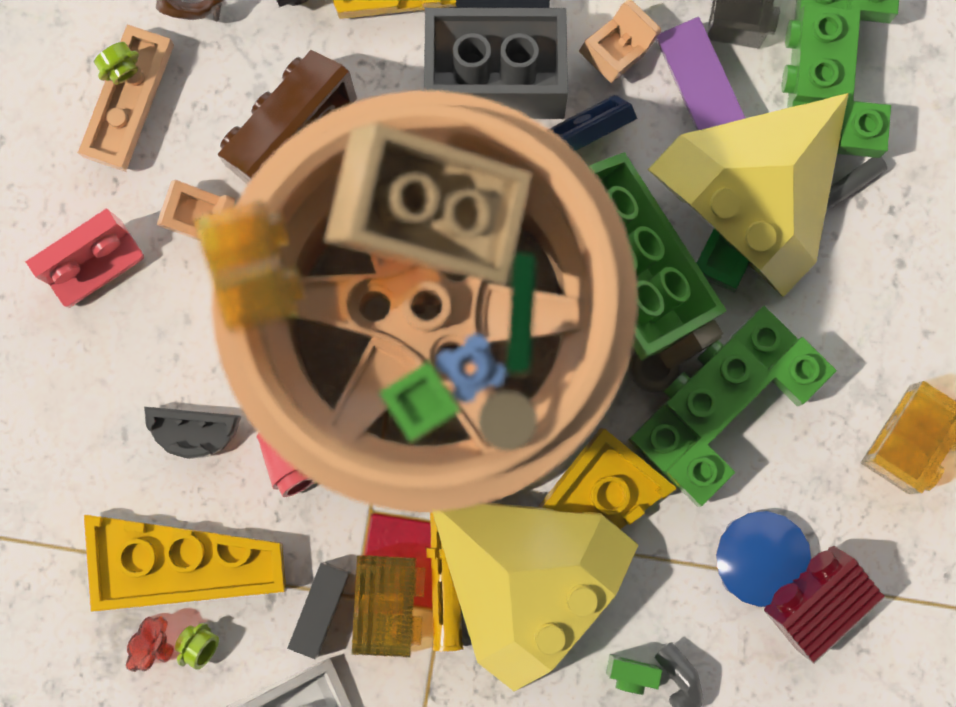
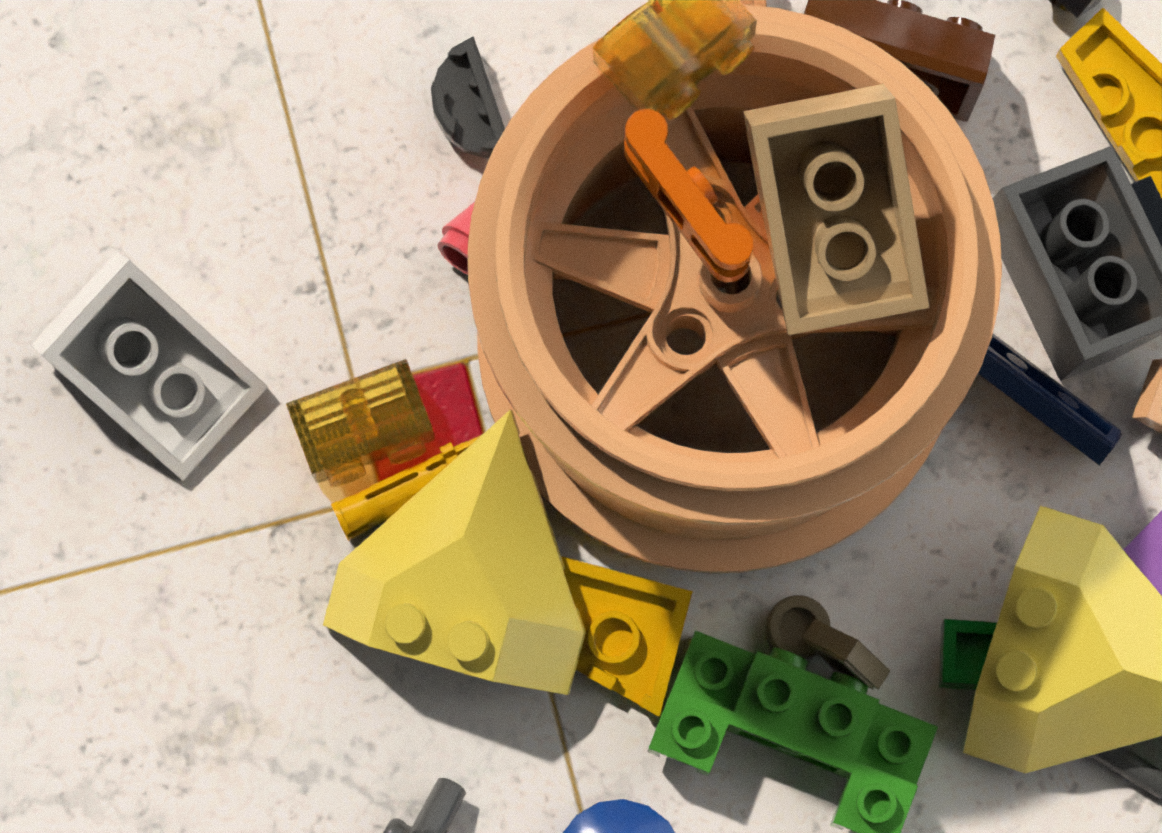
camera: 65 degrees right, 5 degrees down
yellow wing [84,515,287,612] -> none
clear red plant [126,616,174,672] -> none
lime plate [175,623,219,670] -> none
dark grey piece [287,562,351,659] -> none
bright green plate [379,361,461,443] -> none
medium blue plate [436,334,505,403] -> none
dark tan tile [478,391,537,451] -> none
dark green tile [506,253,537,378] -> none
bright green slope [589,152,727,360] -> none
bright green plate [606,654,662,695] -> none
none -> orange plate [624,109,754,282]

